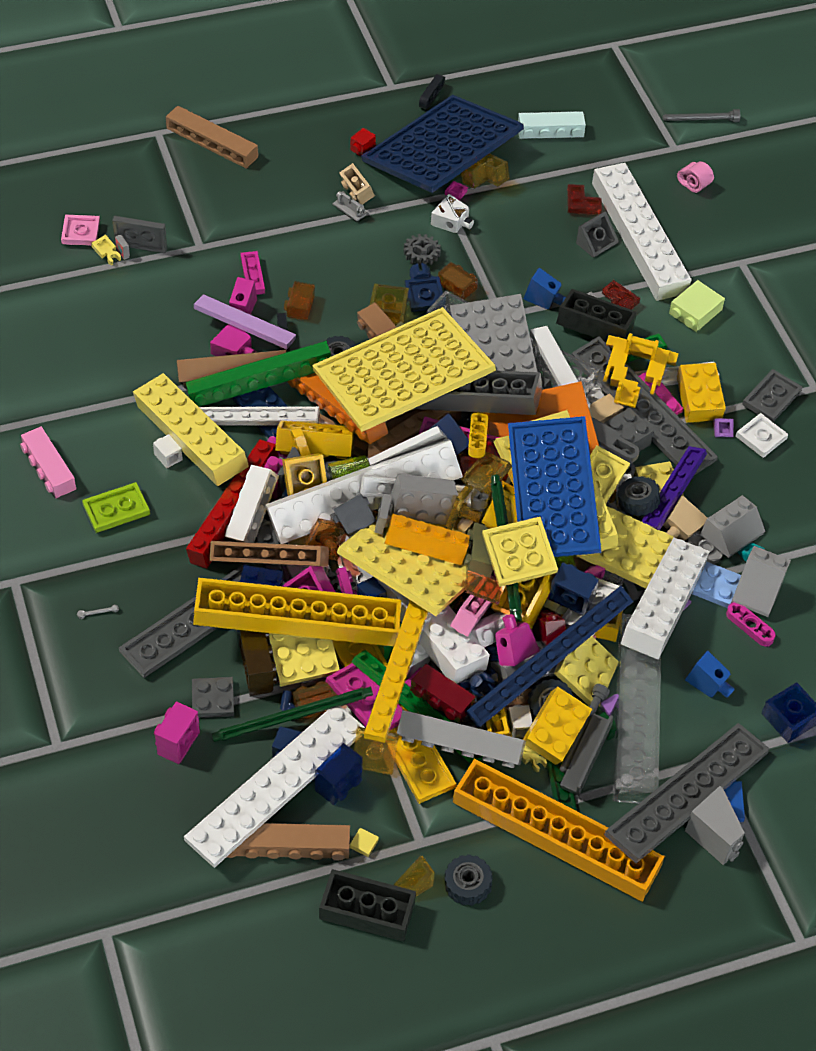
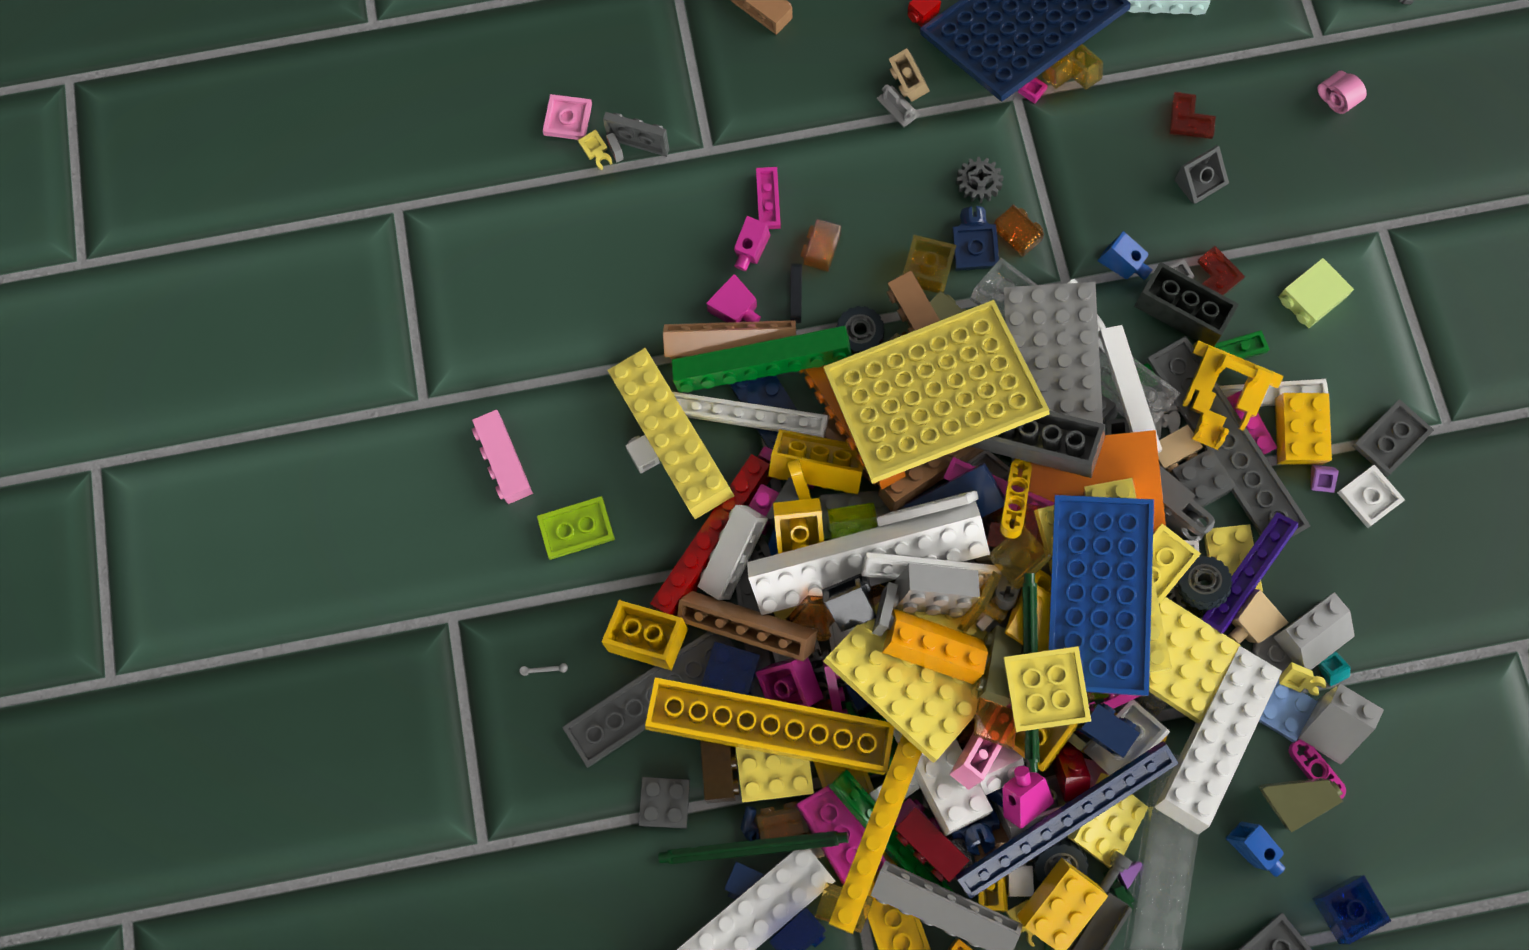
camera: 15 degrees right, 20 degrees up
dark pink brick [154,701,200,764] -> none
lavender tile [194,294,296,349] -> none
white torso [431,194,474,233] -> none
white brick [592,163,691,301] -> none
none -> yellow brick [602,600,688,671]
none -> olive slope [1258,778,1343,833]
none -> light yellow plate [1279,662,1326,696]

